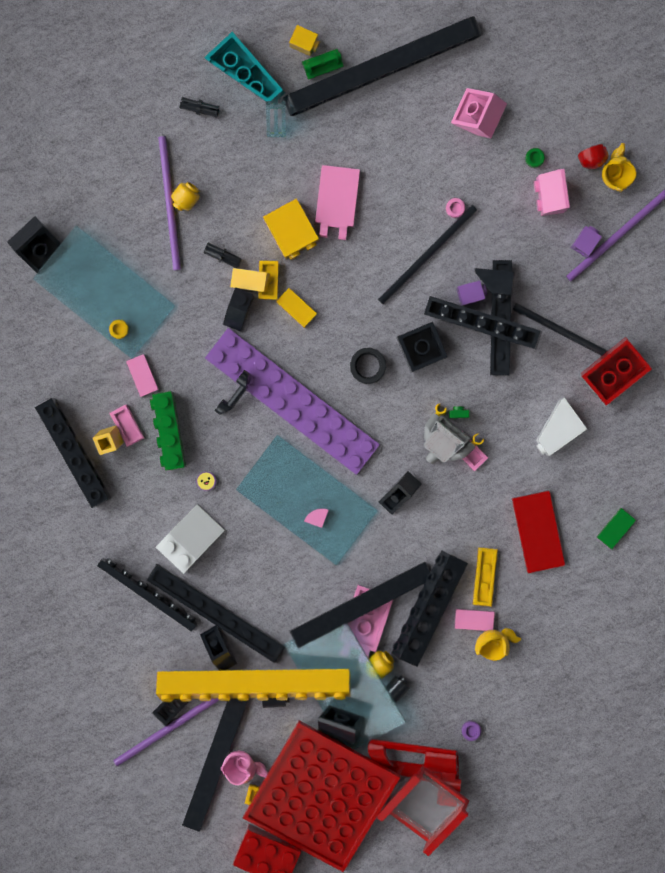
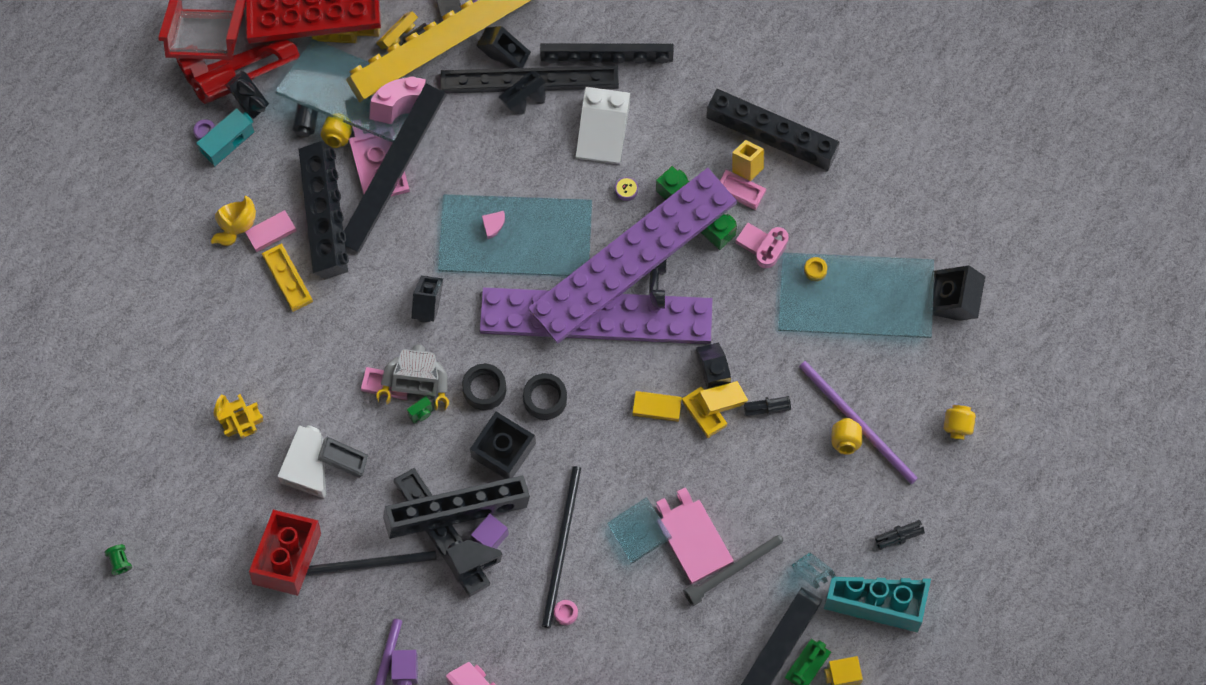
camera: 145 degrees right, 20 degrees down
yellow brick [263,198,319,260] -> none
black slope [318,705,365,745] -> none
red tile [511,490,565,573] -> none
green tile [596,508,636,550] -> none
none -> teal brick [196,108,254,167]
none -> yellow piece [213,394,263,439]
none -> black tile [225,70,269,119]
none -> black tile [318,437,368,478]
none -> bright pink brick [369,77,426,124]
none -> yellow plate [376,11,418,49]
none -> black tyre [462,363,507,410]
none -> black tile [498,70,546,114]
none -> medium lavender plate [528,168,737,344]
none -> clear light blue tile [607,497,673,563]
none -> dark grey piece [683,535,783,606]
none -> bright pink beam [756,227,789,268]
none -> yellow head [943,405,976,440]

